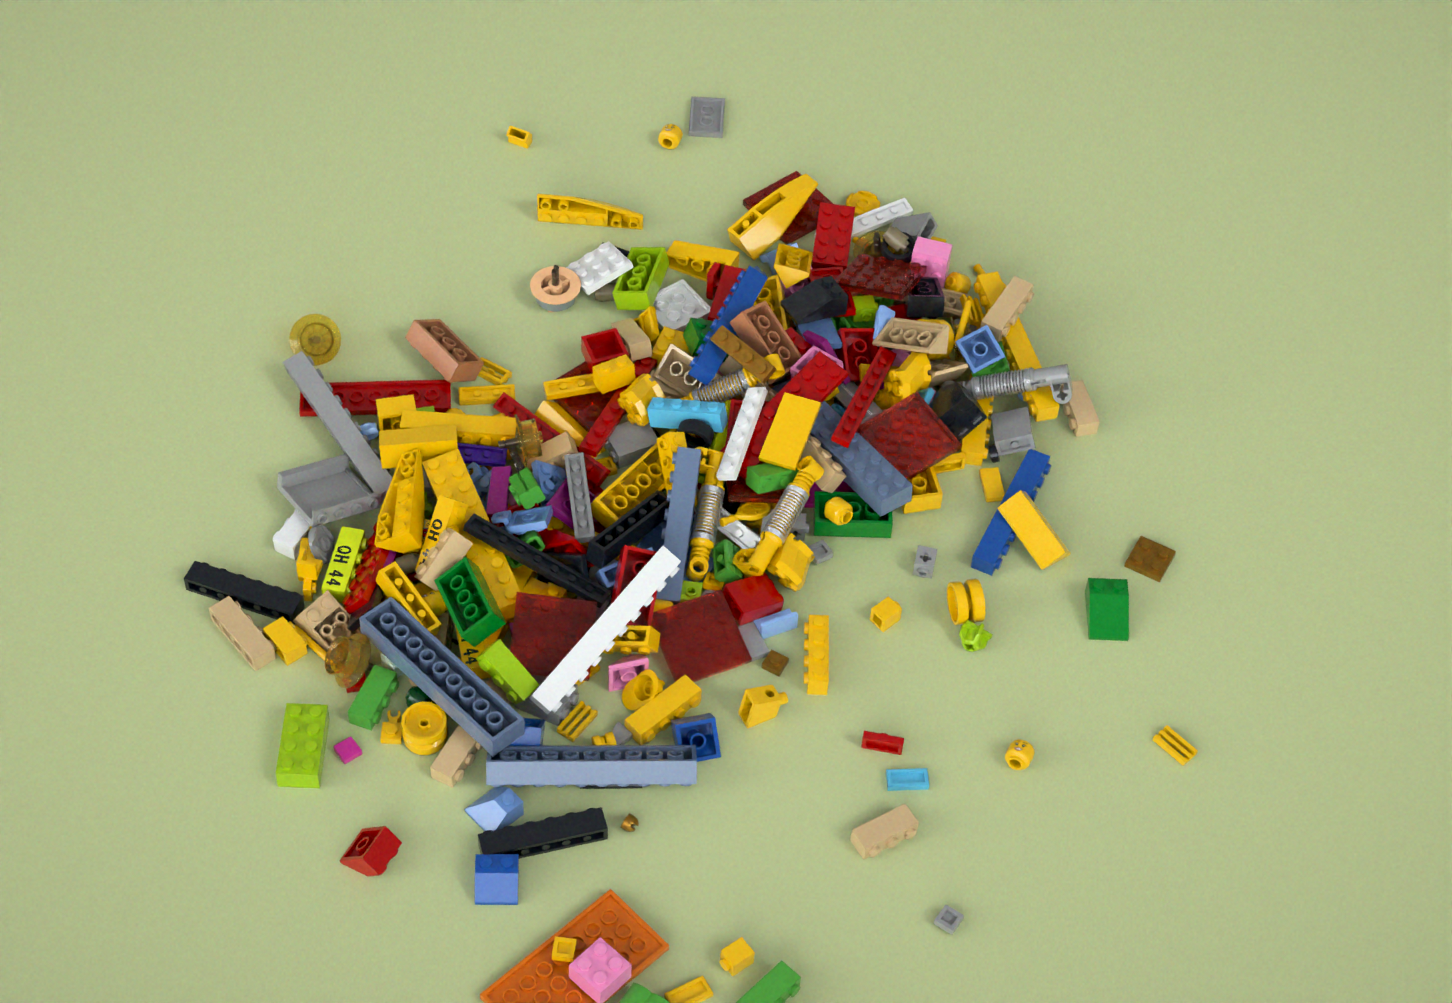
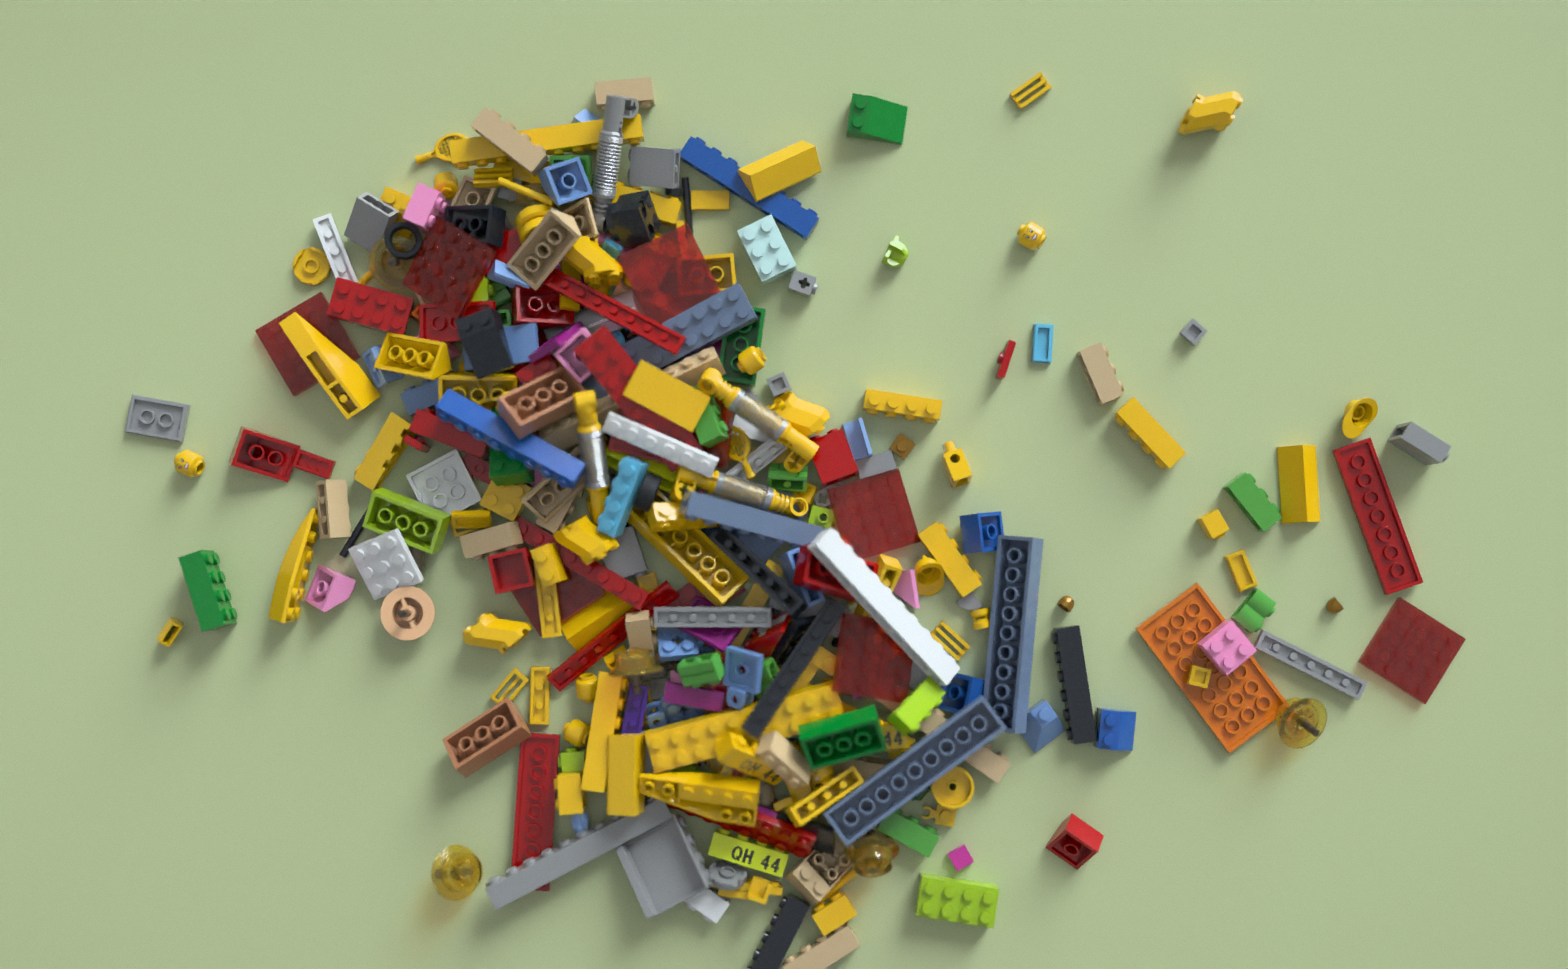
camera: 80 degrees left, 35 degrees up
pearl gold plate [710,325,777,384] -> none
yellow brick [870,596,902,632] -> none
dark tan brick [882,226,909,252] -> none
yellow wheel [947,578,986,625] -> none
pearl gold plate [1124,536,1176,582] -> none
none -> green brick [178,550,237,632]
none -> red slope [229,426,301,482]
none -> red plate [292,449,336,480]
none -> bright pink slope [304,565,356,612]
none -> tan brick [315,479,351,539]
none -> yellow brick [462,612,533,655]
none -> black bar [681,177,693,235]
none -> light aqua brick [737,214,797,286]
none -> yellow brick [1113,397,1186,470]
none -> yellow brick [1177,91,1243,135]

